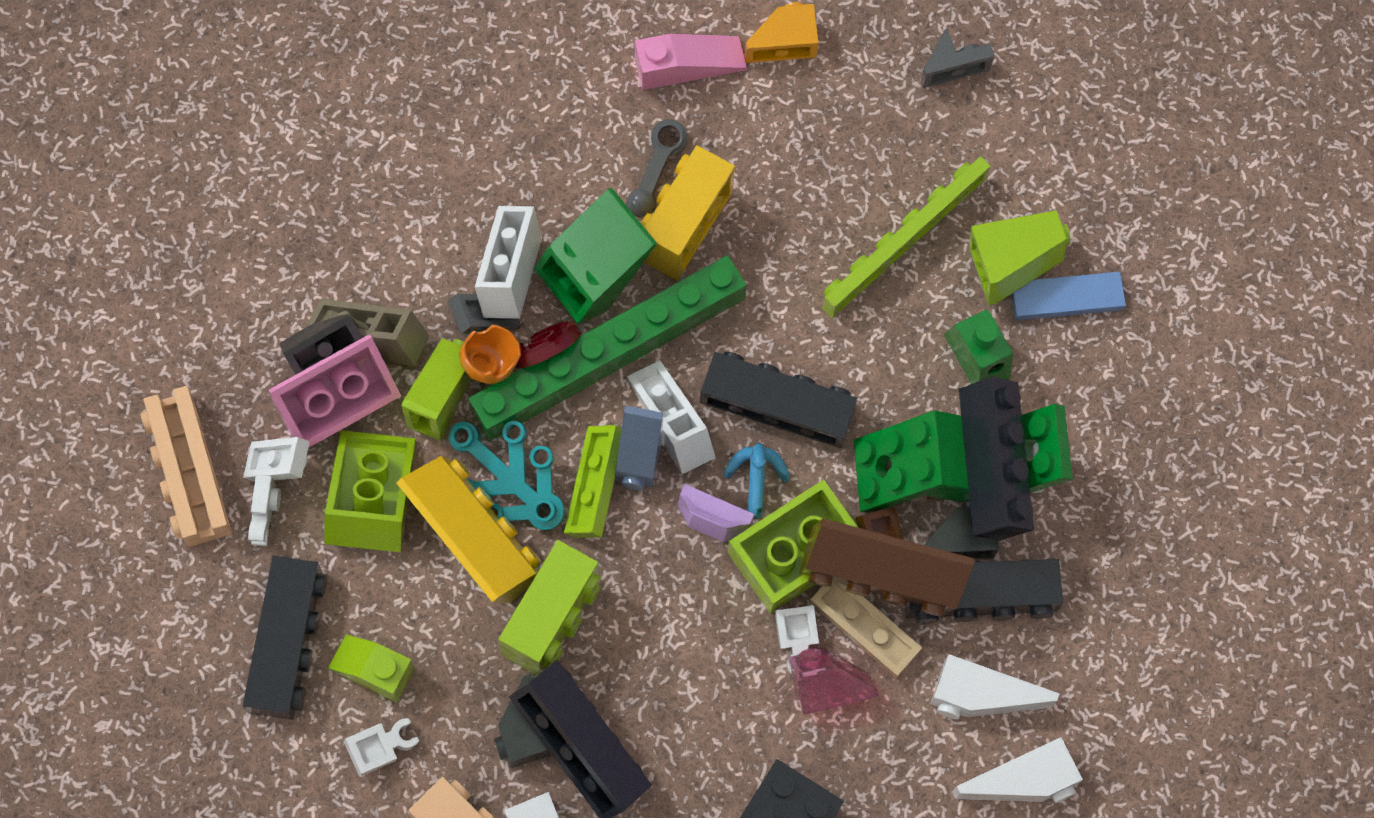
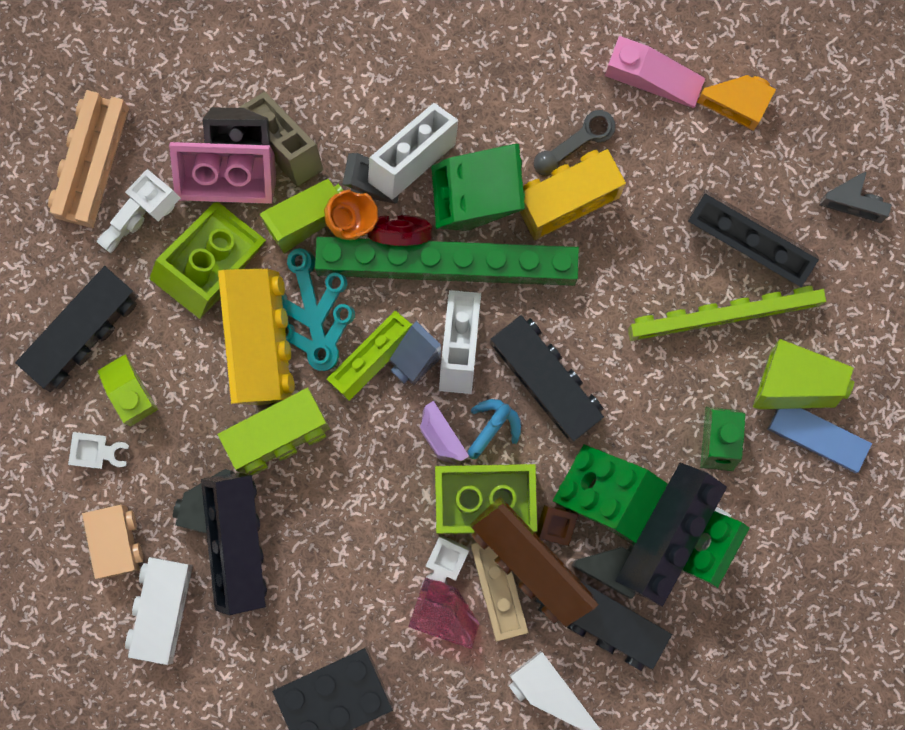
camera: 35 degrees right, 10 degrees up
none -> black brick [688,189,819,288]

